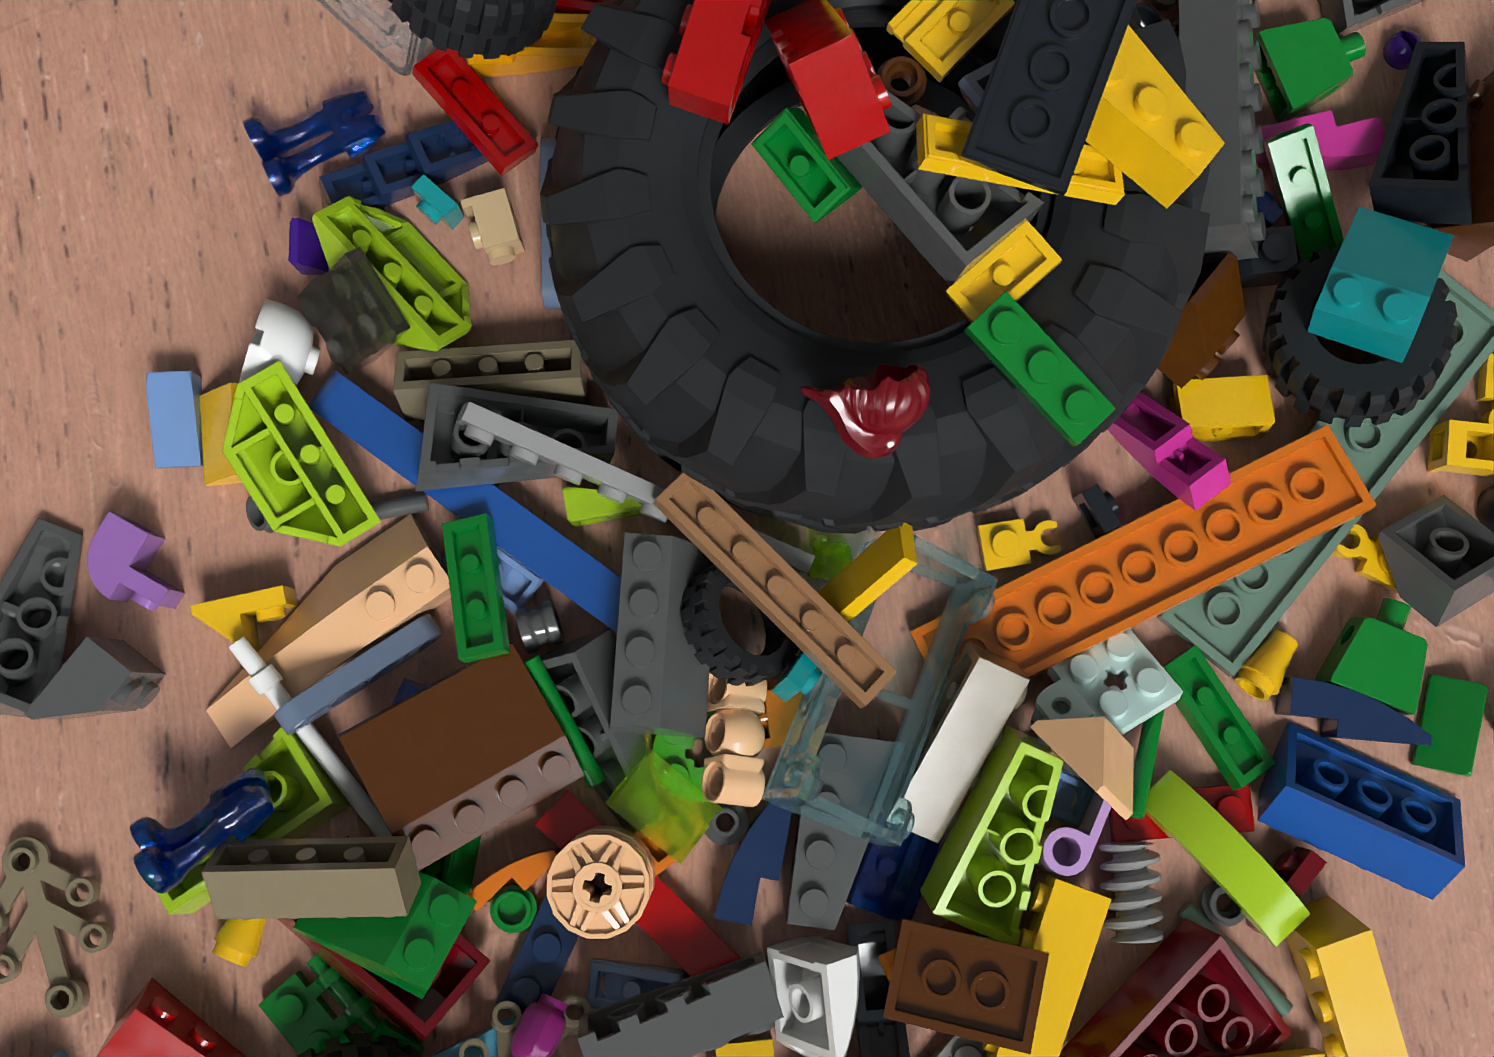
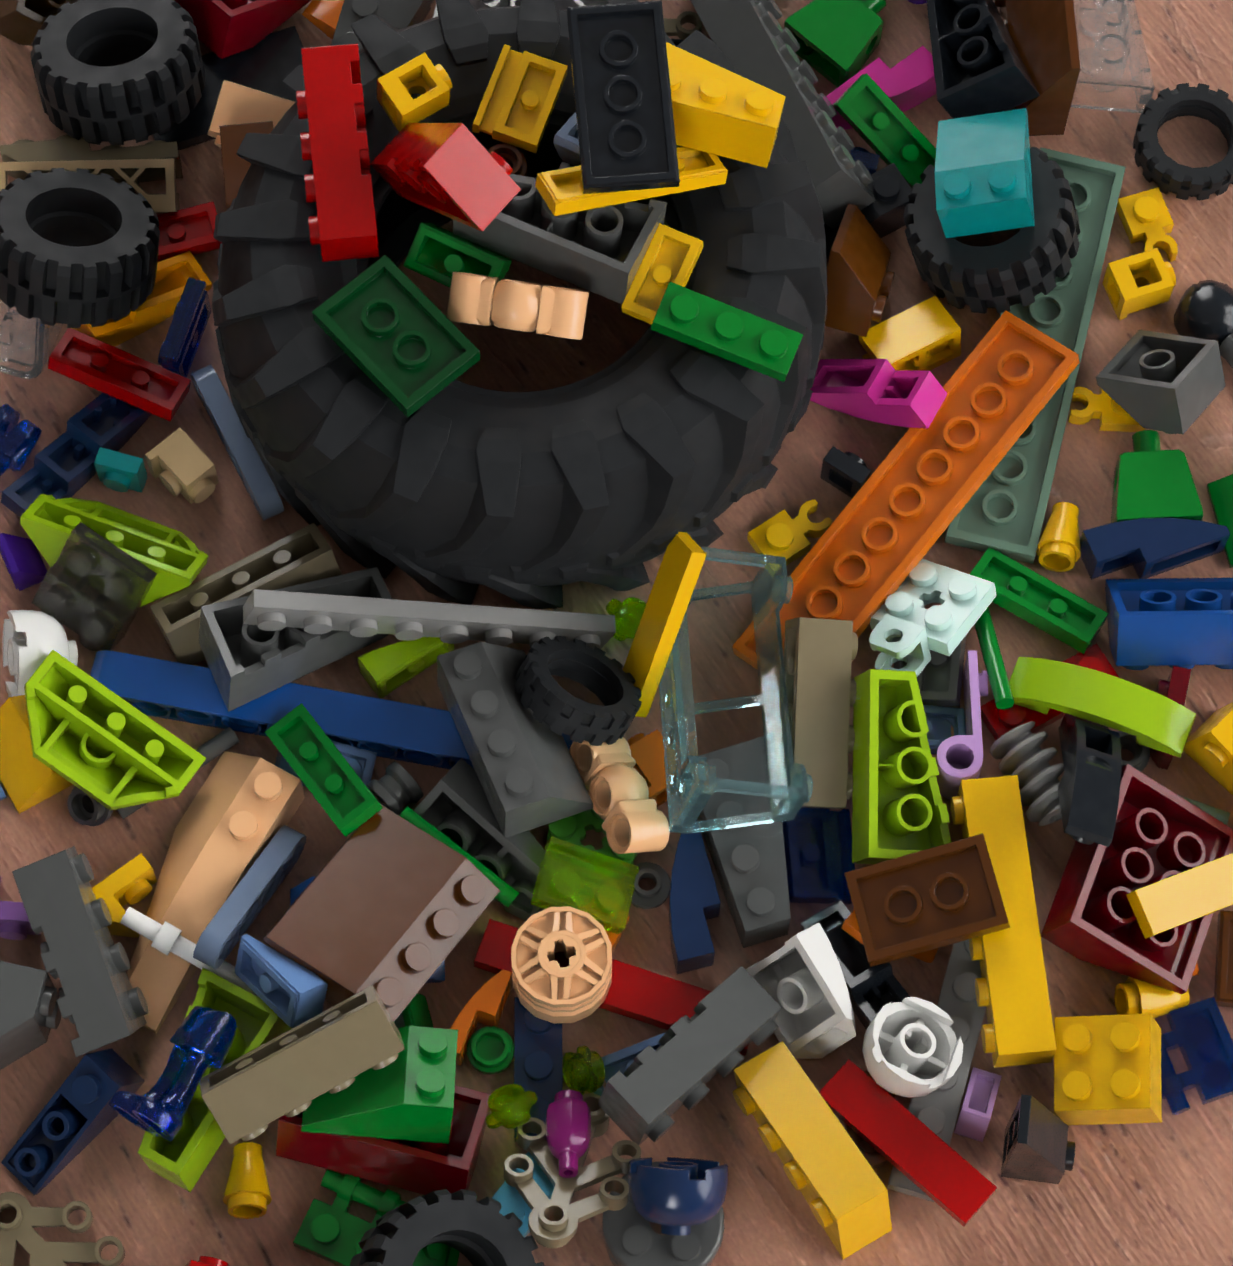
camera: 25 degrees left, 15 degrees down
medium nougat plate [653,473,897,709] -> none
teal plate [771,651,823,702] -> none
dark red hair [800,364,930,459] -> none
light nougat slope [1030,716,1134,820] -> none
none -> dark blue slope [1,1048,145,1195]
none -> dark grey wedge [12,846,148,1057]
none -> clear blue plate [158,277,212,378]
none -> medium blue slope [234,934,328,1028]
none -> dark green plate [312,255,480,418]
none -> light nougat piece [446,272,589,340]
none -> clear neon green plate [485,1084,538,1129]
none -> clear neon green plate [562,1045,605,1095]
none -> black slope [1058,713,1121,847]

